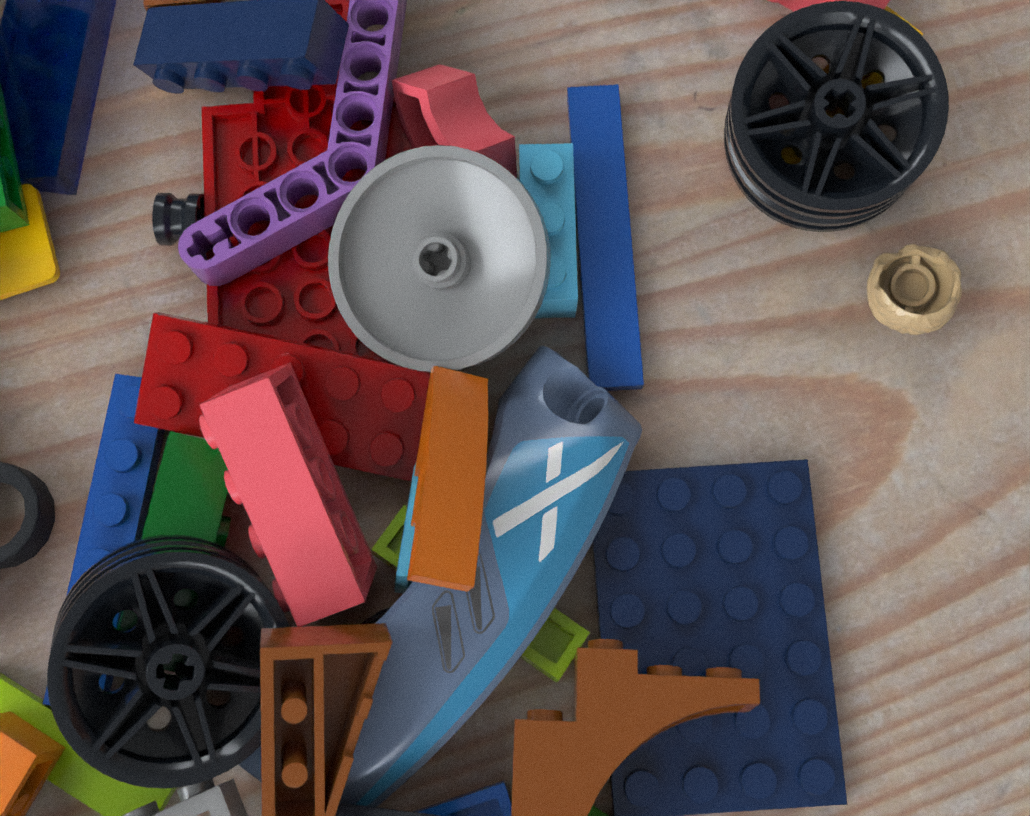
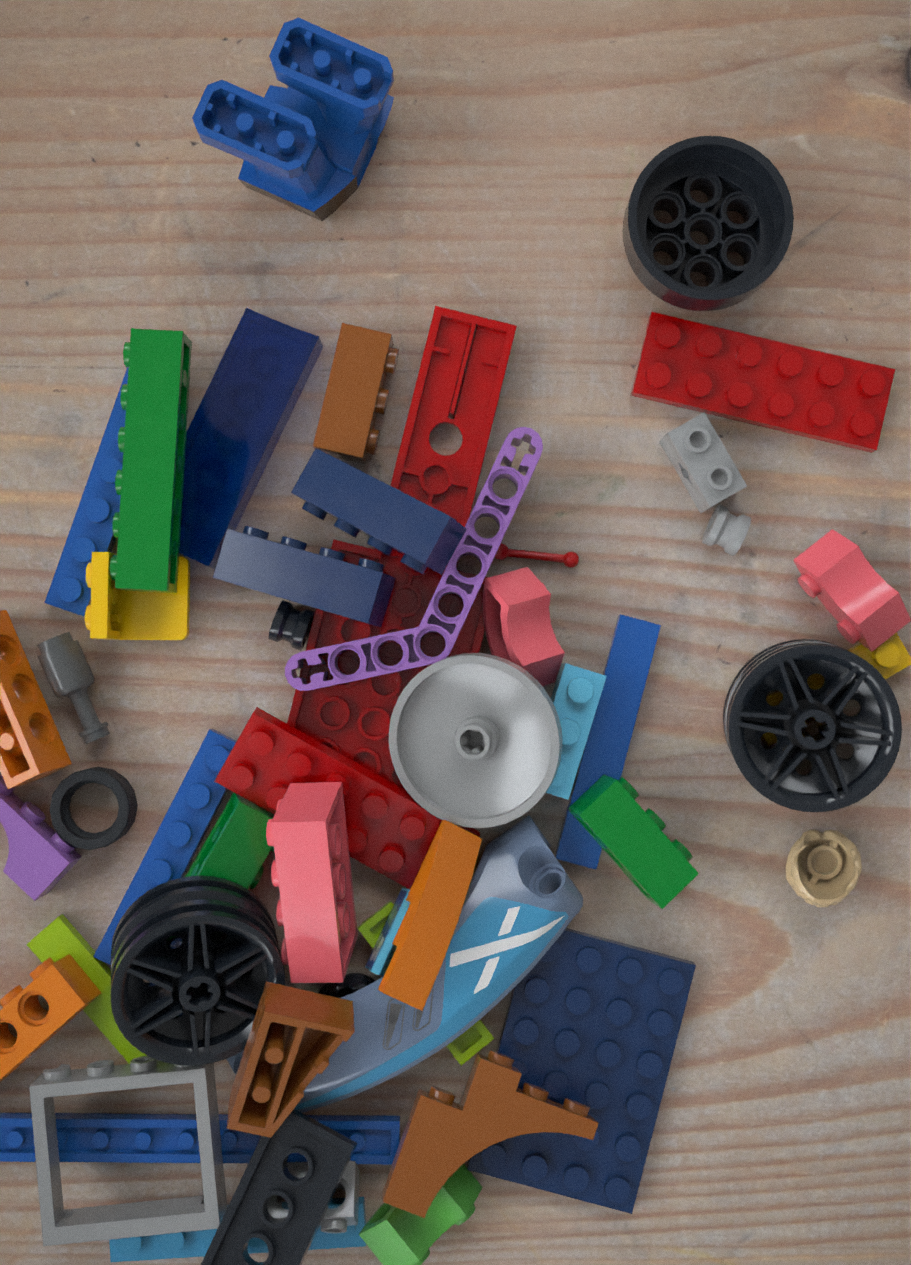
camera: 15 degrees right, 10 degrees up
none -> dark blue brick [213,526,396,627]
none -> red hinge [494,543,579,568]
none -> green brick [568,774,699,909]

